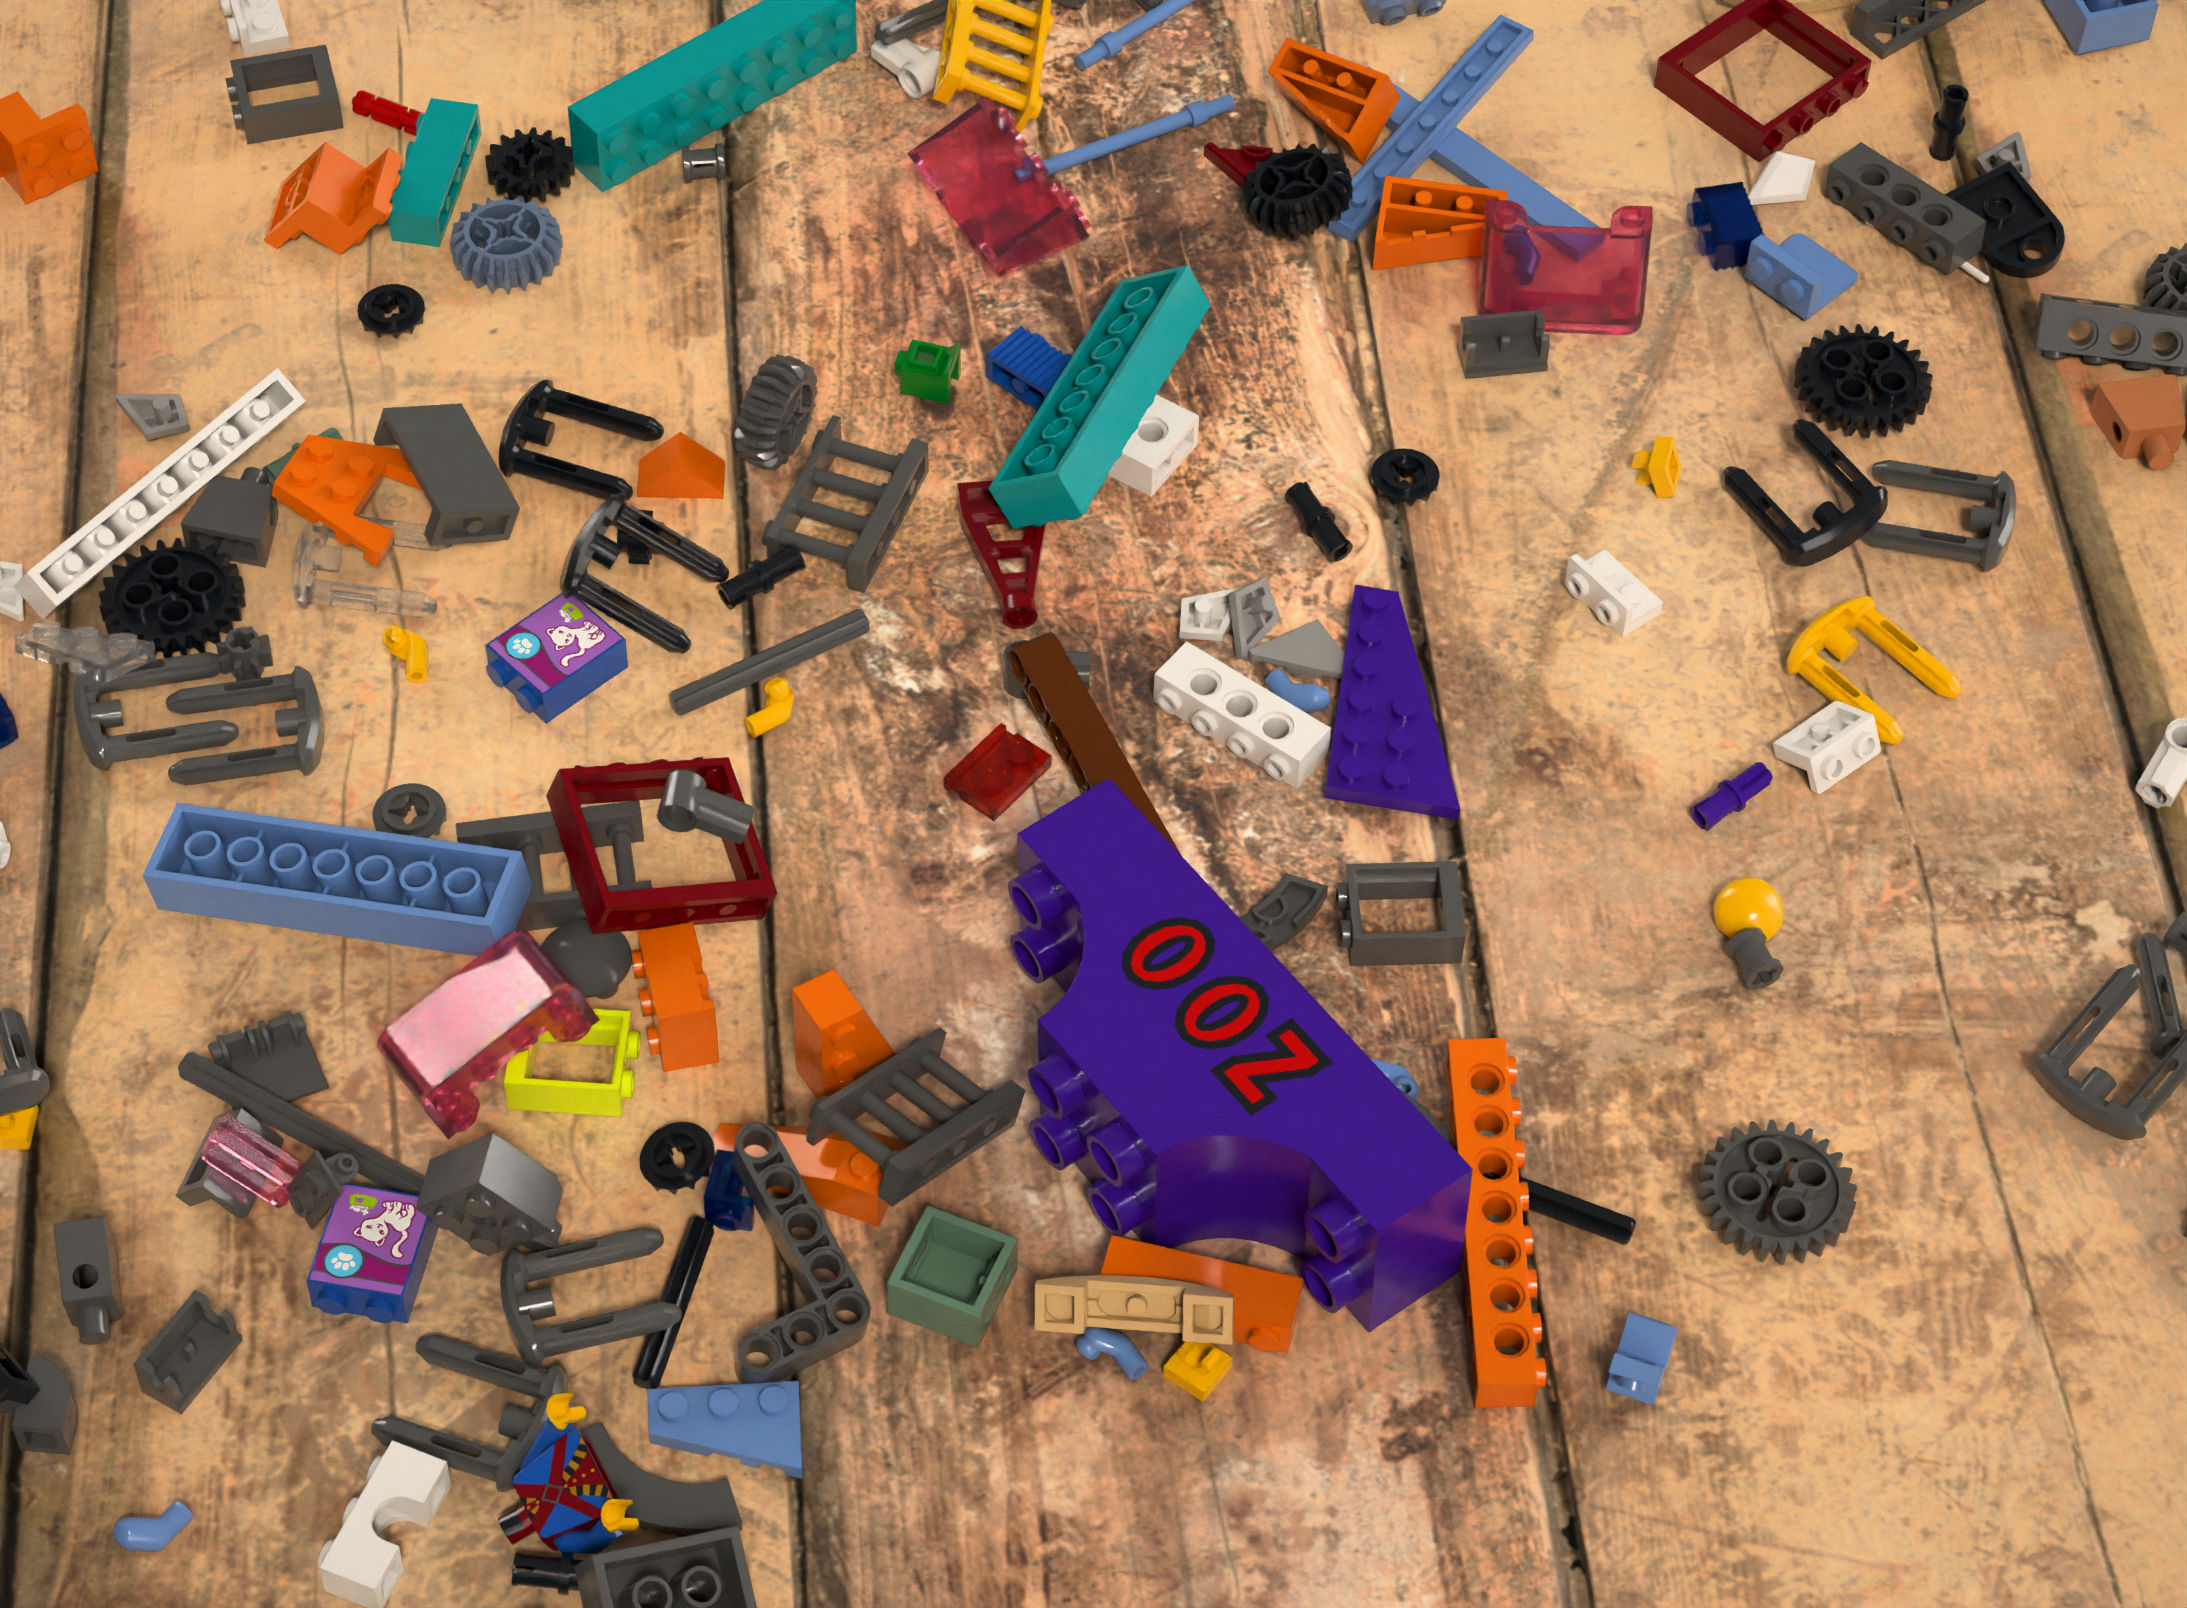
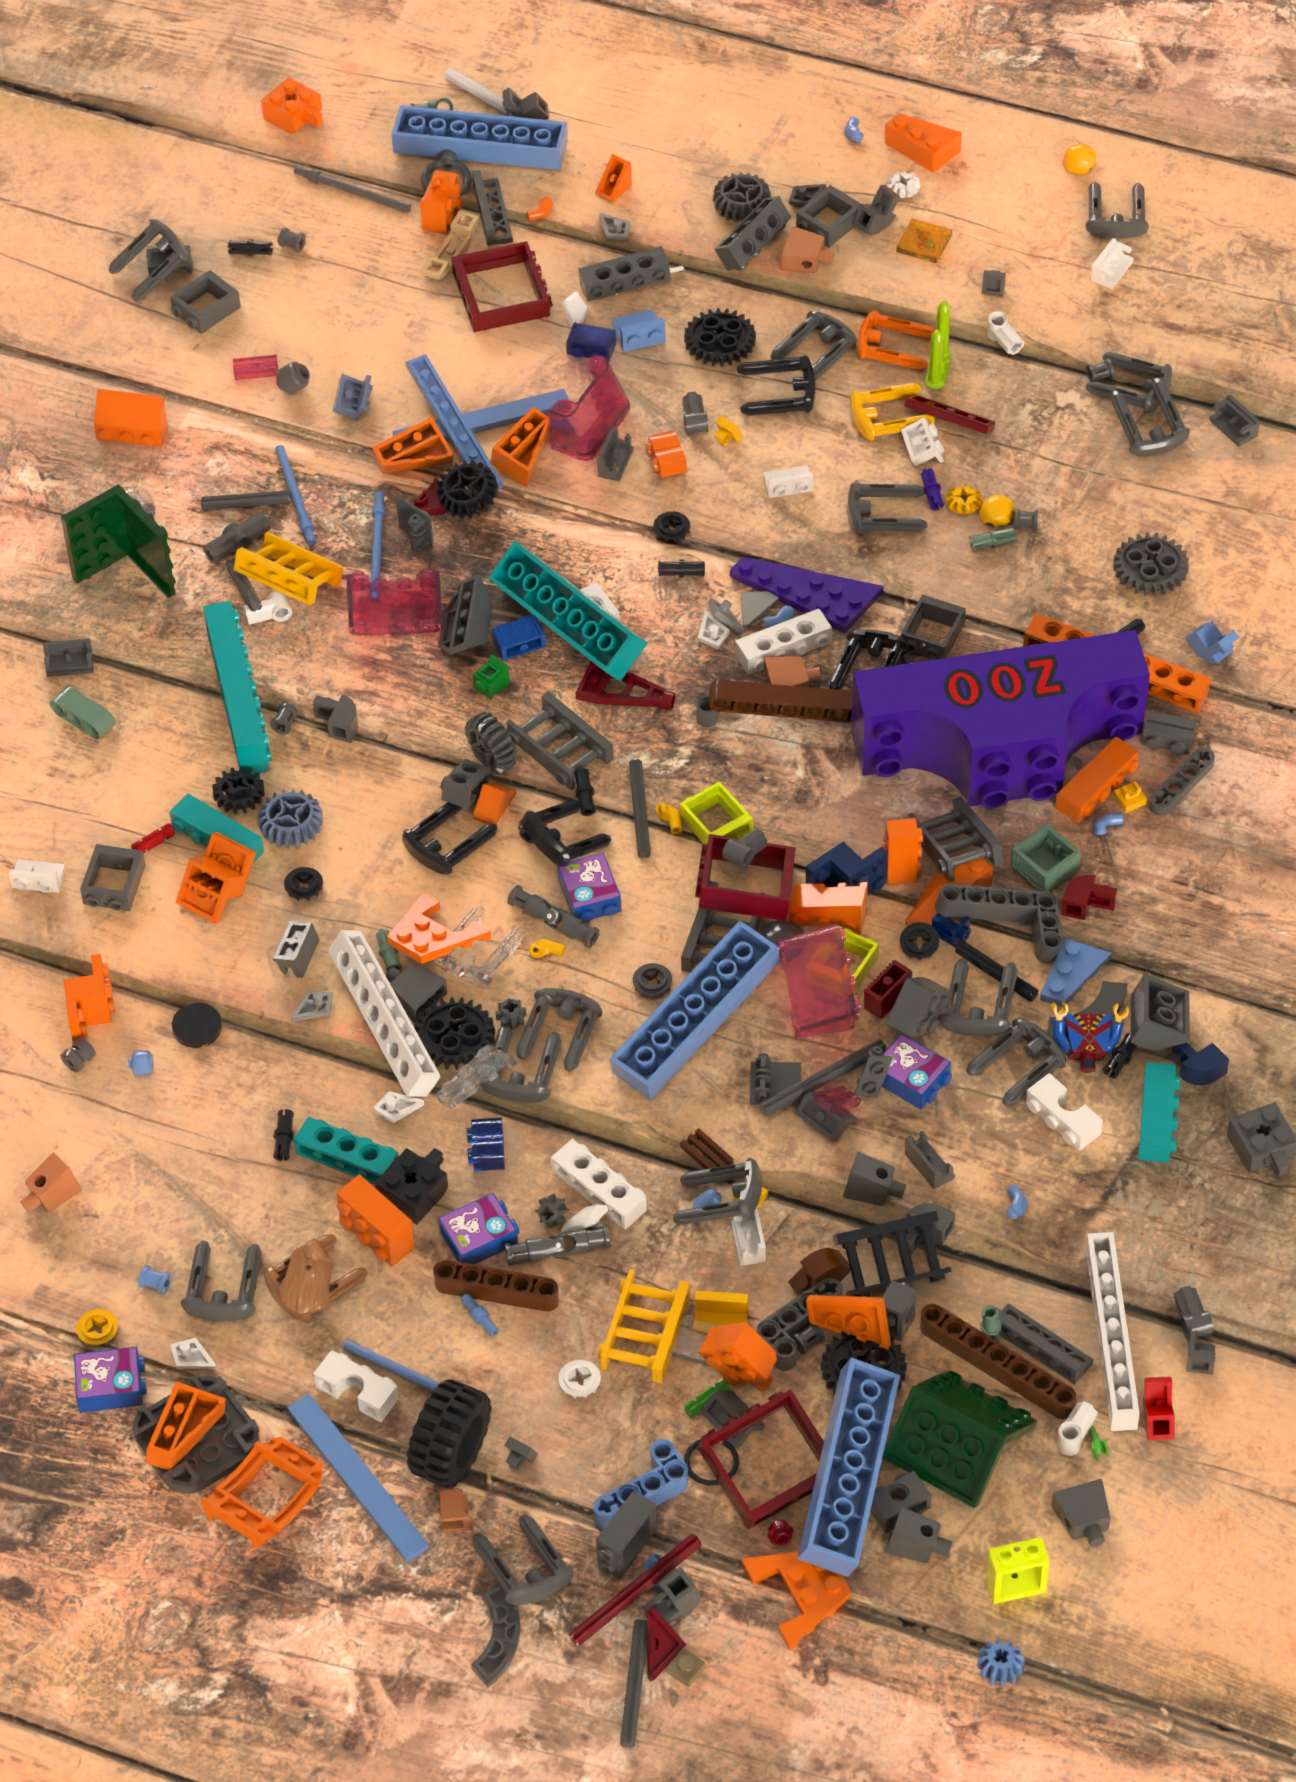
camera: 60 degrees left, 0 degrees up
dark grey panel [373,403,520,546] -> none
clear red plate [944,723,1052,821] -> none
tan slope [1035,1275,1234,1345] -> none
black pin [1929,84,1969,161] -> none
black tile [1945,162,2065,278] -> none
none -> black tile [171,1003,222,1048]
none -> dark grey hinge [273,920,320,978]
none -> dark grey brick [313,694,358,743]
none -> dark grey hinge [396,495,434,552]
none -> dark grey wedge [438,574,492,655]
none -> dark grey brick [440,759,491,809]
none -> dark grey piece [507,885,600,948]
none -> orange arm [526,197,553,222]
none -> orange slope [595,154,632,202]
none -> orange brick [645,430,687,478]
none -> neon yellow window [680,782,753,844]
none -> reddish brown tile [680,1128,734,1169]
none -> dark grey piece [682,392,709,434]
none -> nougat torso [764,656,821,687]
none -> dark blue bracket [805,841,888,895]
none -> black piece [828,629,910,690]
none -> dark grey piece [847,480,927,535]
none -> orange piece [857,310,936,370]
none -> dark red brick [864,960,913,1019]
none -> dark red tile [904,394,996,435]
none -> lime piece [925,301,951,390]
none -> yellow gear [945,484,982,514]
none -> sand green axle [969,528,1016,551]
none -> dark red brick [1061,875,1117,920]
none -> dark grey brick [1142,711,1197,754]
none -> dark grey beam [1149,748,1215,815]

